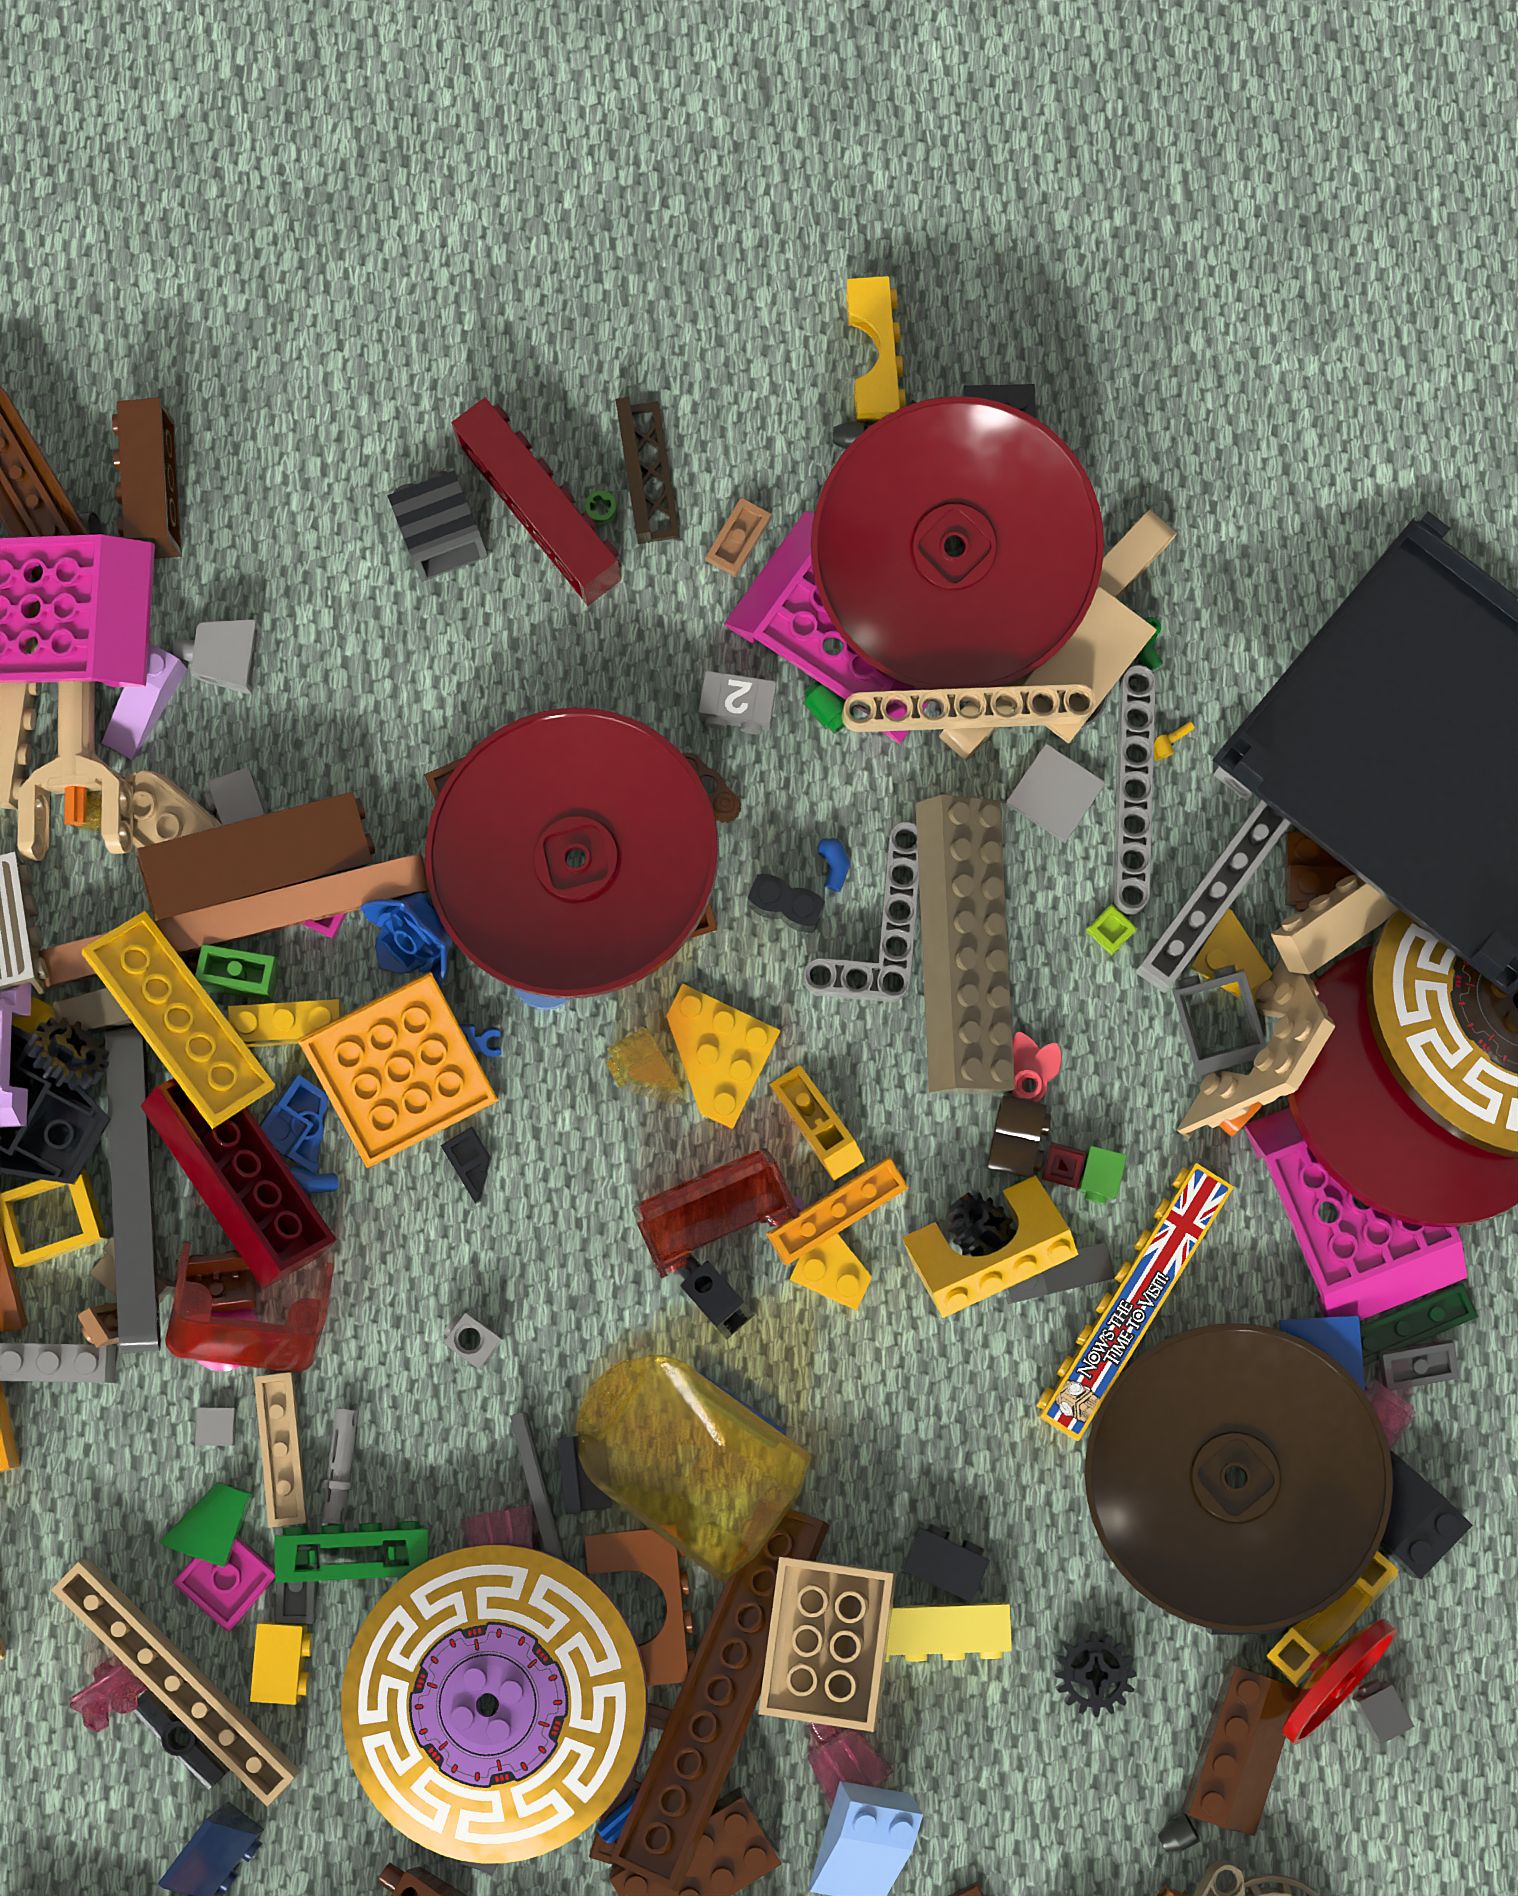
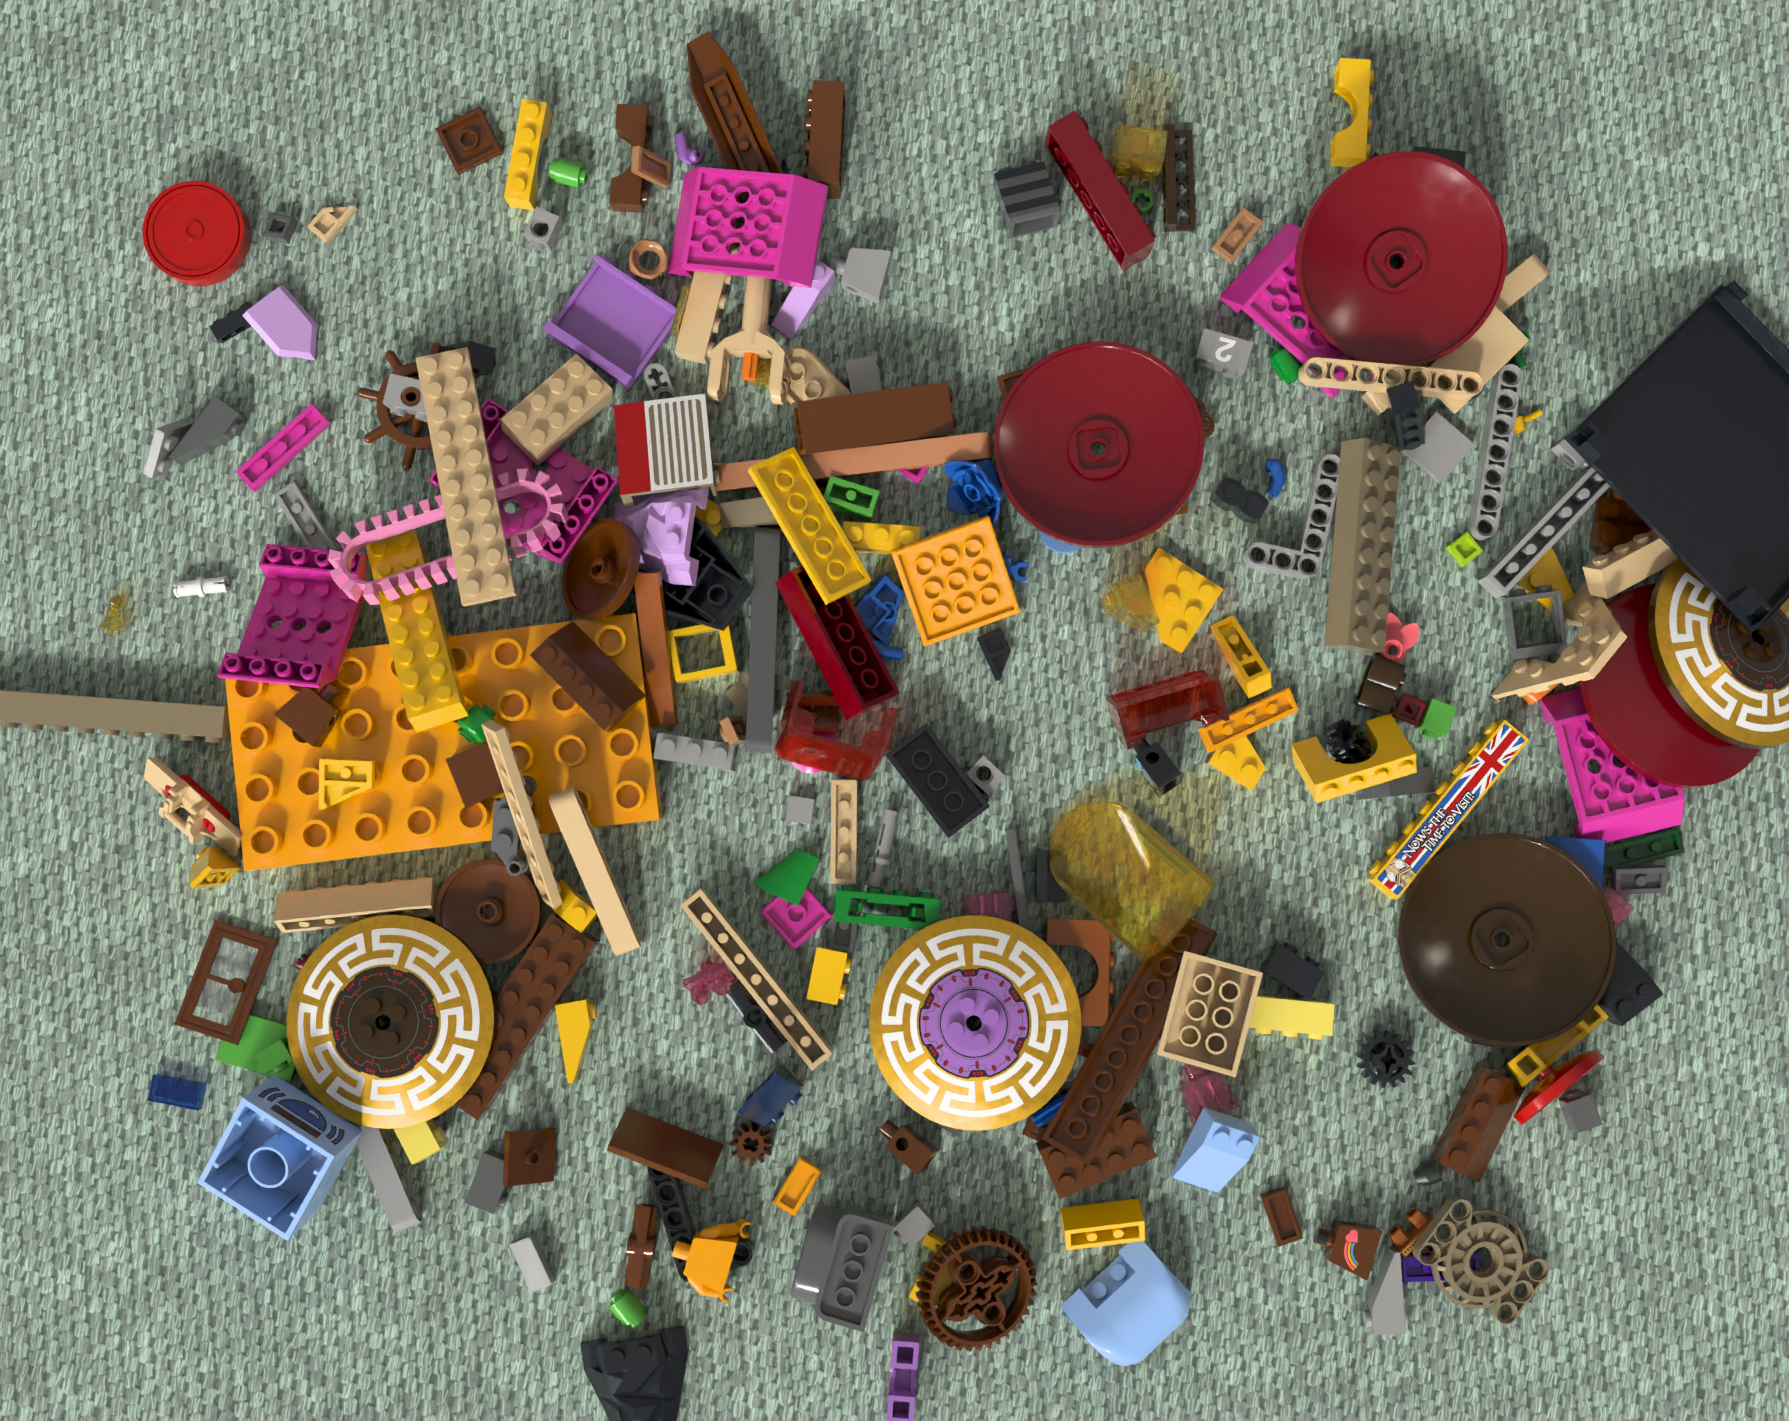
camera: 15 degrees right, 5 degrees up
black gear [27,1017,109,1090] -> none
pearl dark grey hose [833,421,867,449] -> none
none -> black brick [885,723,990,838]
none -> clear yellow brick [1109,124,1168,181]
none -> black brick [1386,381,1425,451]

